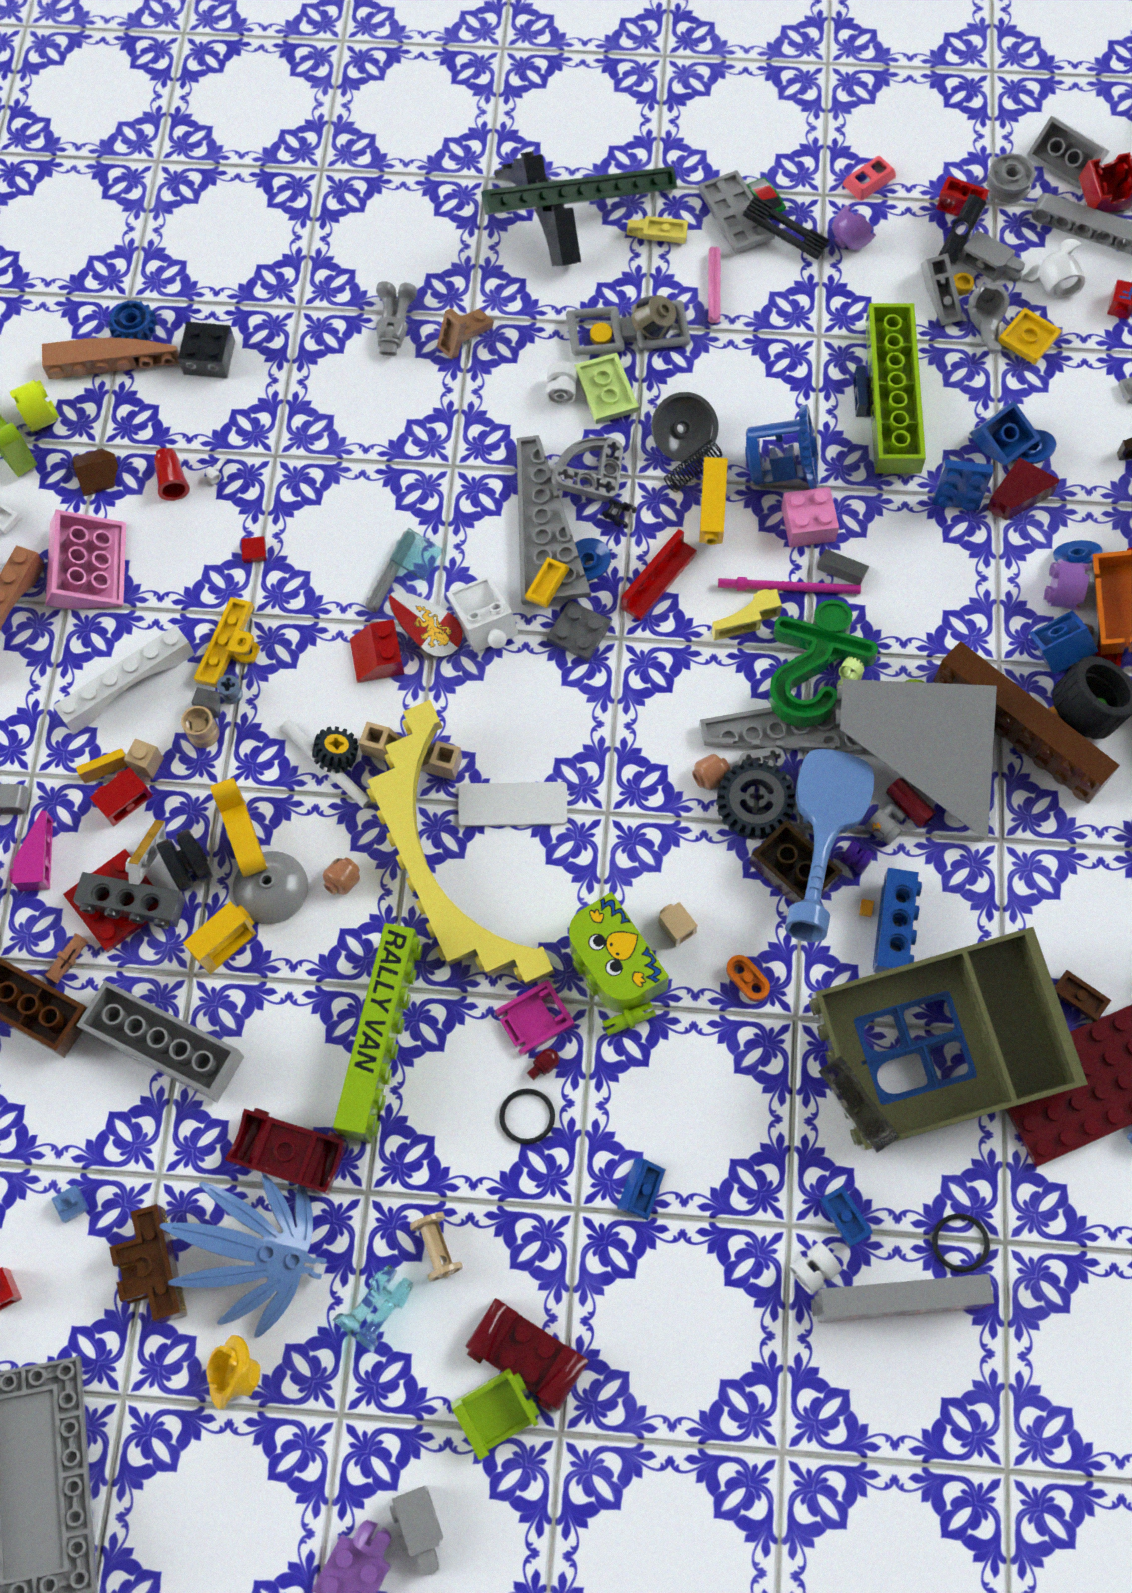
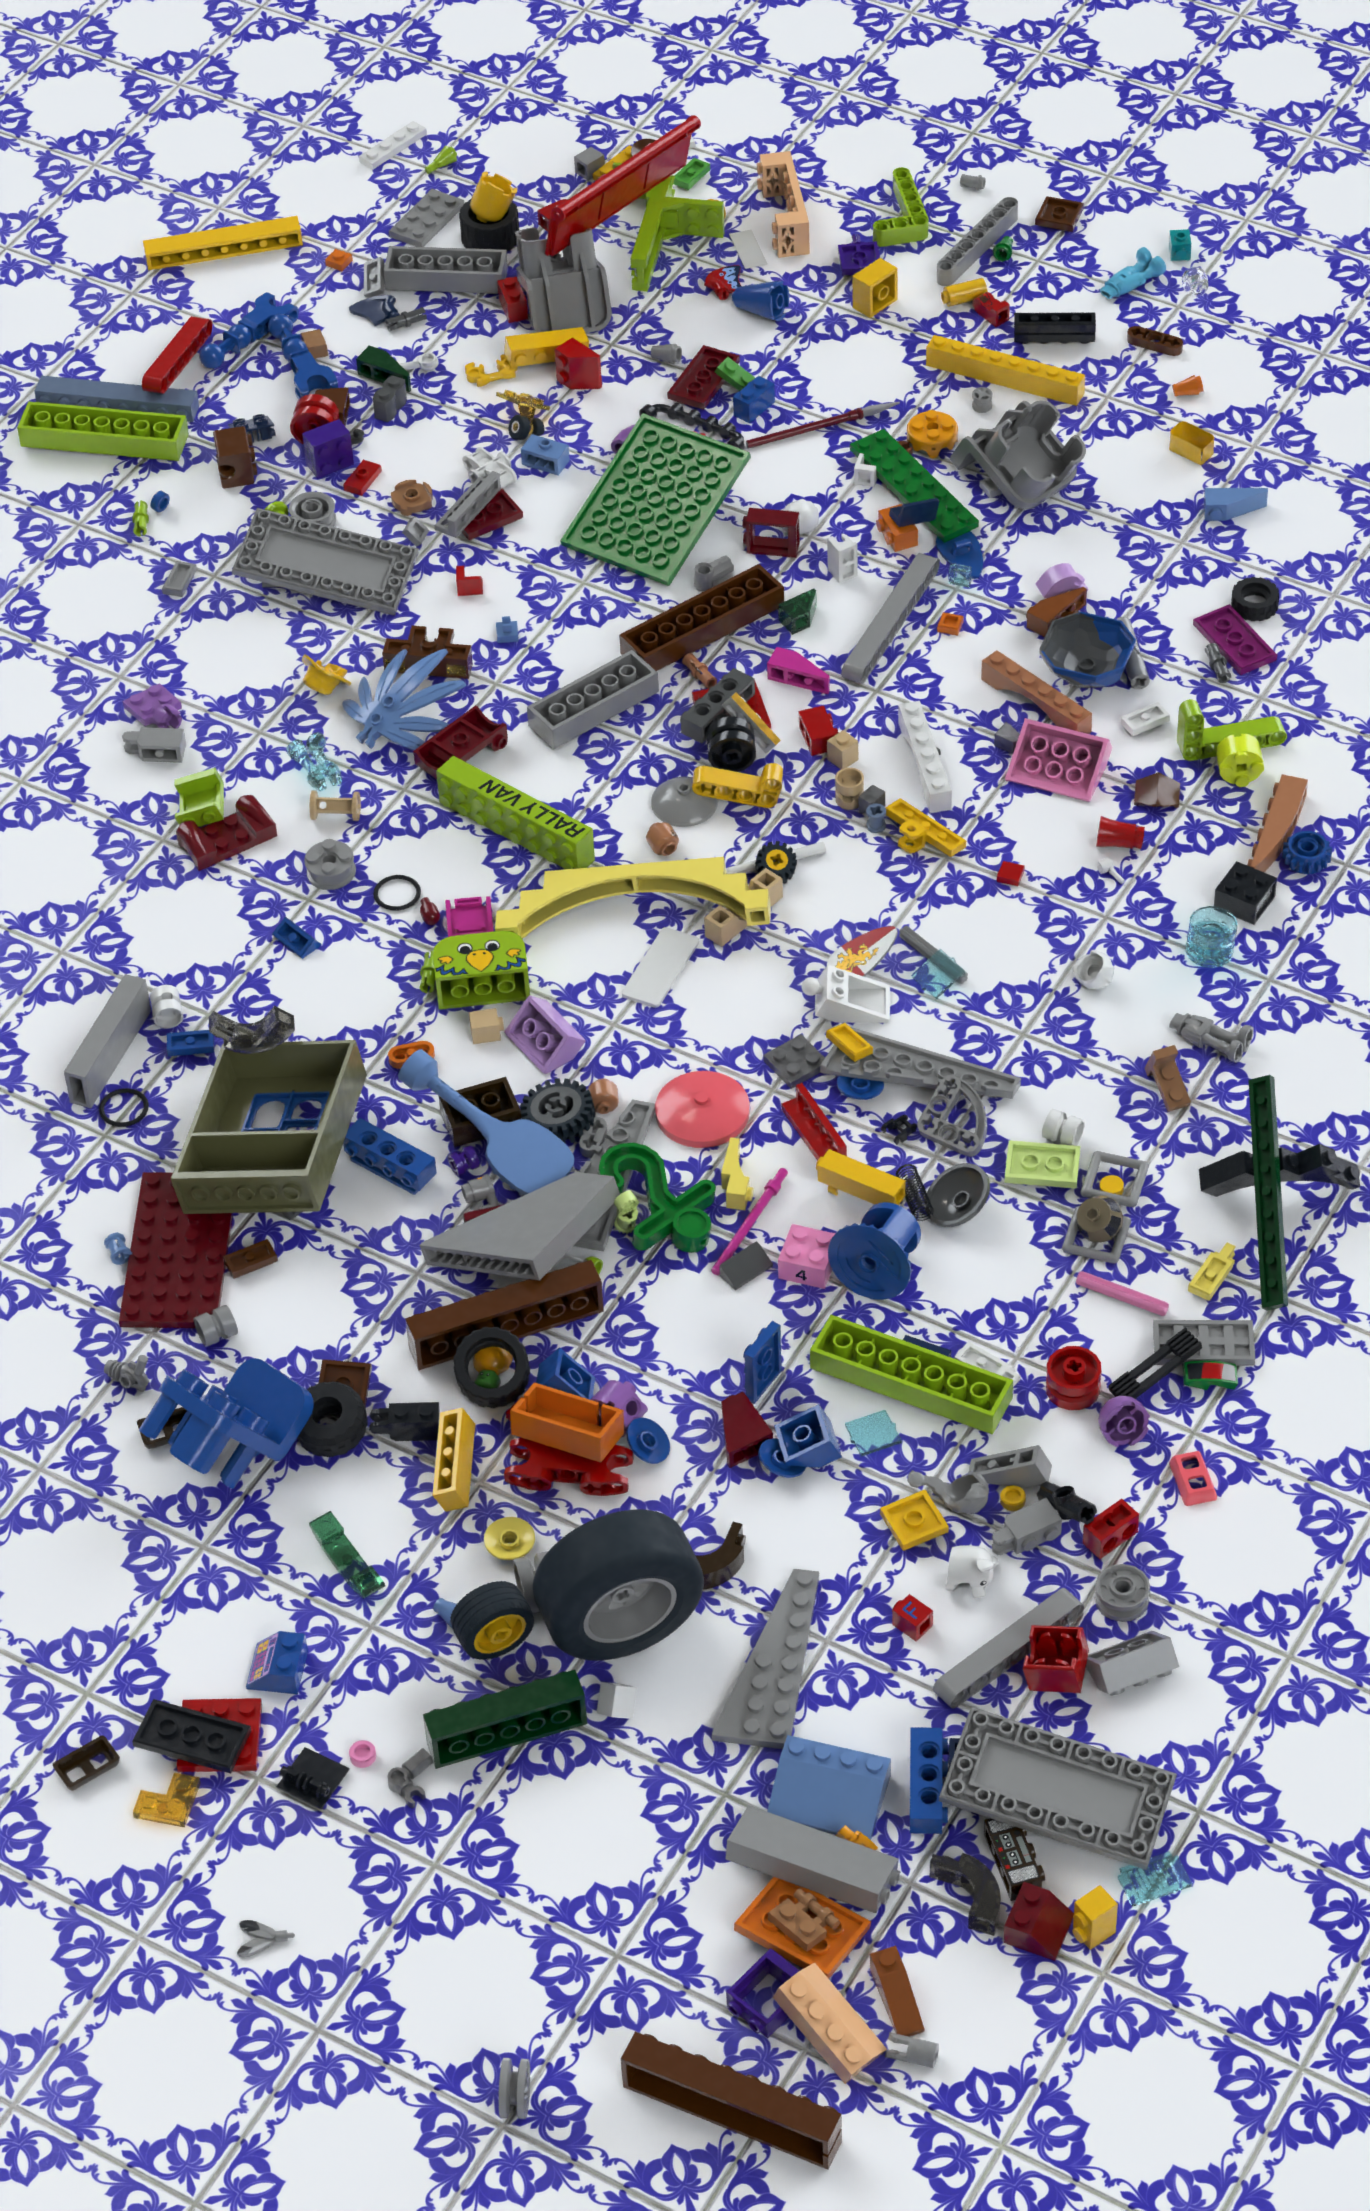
camera: 115 degrees right, 20 degrees down
yellow tile [76,748,128,784] -> none
yellow window [183,901,257,975] -> none
red slope [350,619,405,683] -> none
none -> light grey wheel [304,839,356,890]
none -> lavender slope [504,995,586,1074]
none -> coral dish [655,1071,750,1148]
none -> clear light blue piece [845,1410,902,1457]
none -> white hinge [954,1341,1021,1387]
none -> flat silver slope [994,722,1020,754]
none -> red wheel [1046,1346,1102,1410]
none -> white hair [1072,950,1115,989]
none -> clear light blue wheel [1185,906,1238,968]

